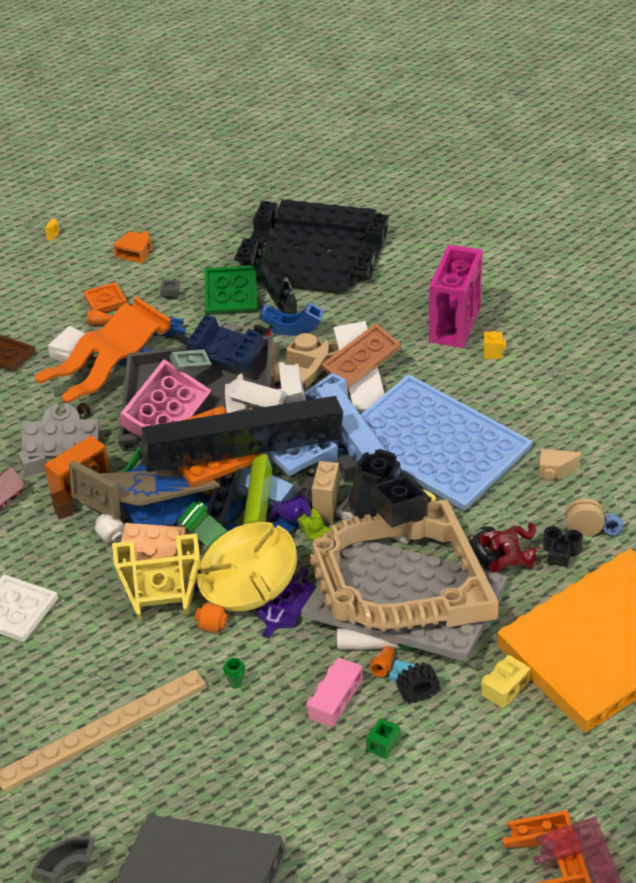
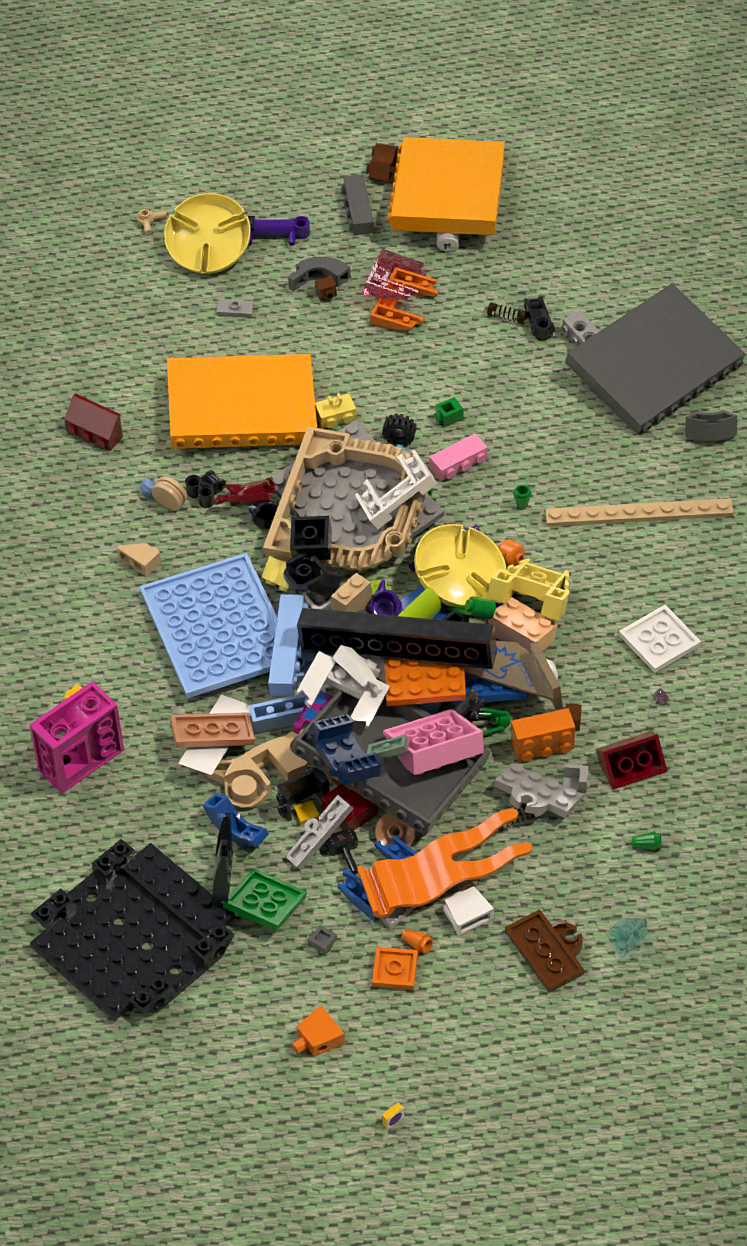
camera: 150 degrees left, 10 degrees up
none -> white wedge [355,450,437,529]

